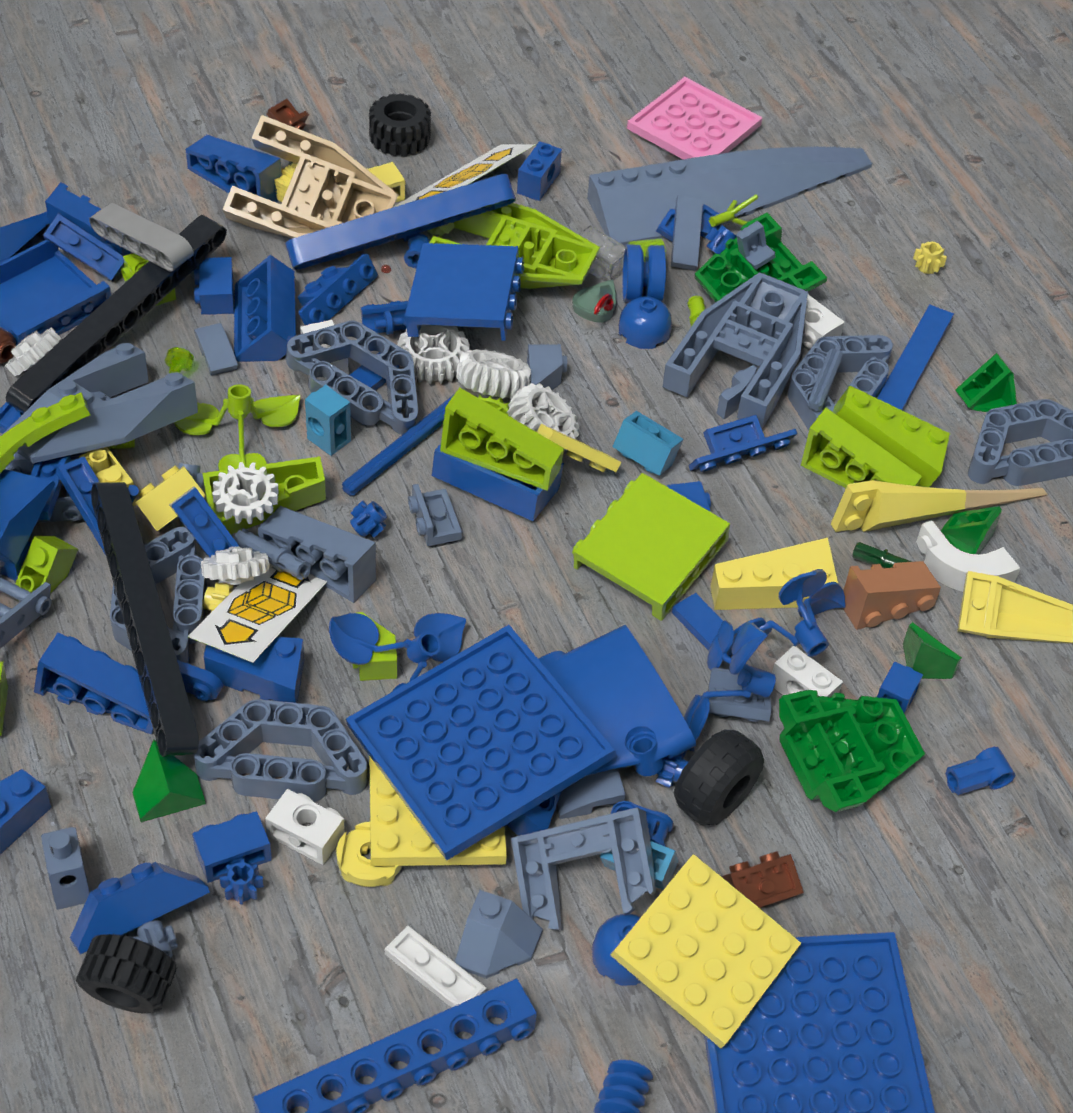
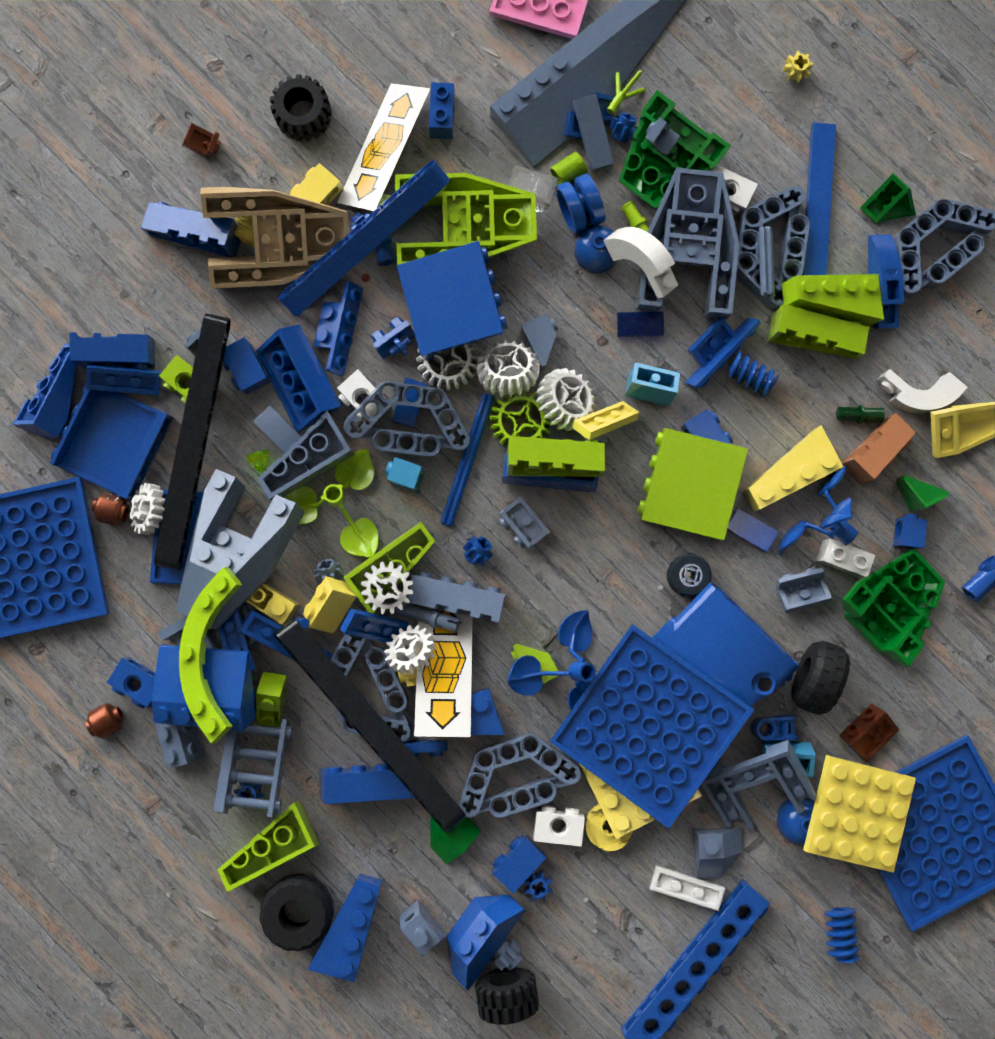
camera: 20 degrees left, 35 degrees up
light grey beam [89,203,194,271] -> none
sand green piece [572,280,616,323] -> none
blue plant [684,621,776,752] -> none
sand blue slope [717,365,757,419] -> none
light yellow plate [831,480,1048,532] -> none
green slope [940,506,1002,555] -> none
none -> sand blue wedge [257,411,355,501]
none -> white arch [603,227,678,298]
none -> clear blue plate [617,311,664,337]
none -> black wheel [667,554,712,596]
none -> blue piece [727,351,780,398]
none -> blue slope [868,234,904,329]

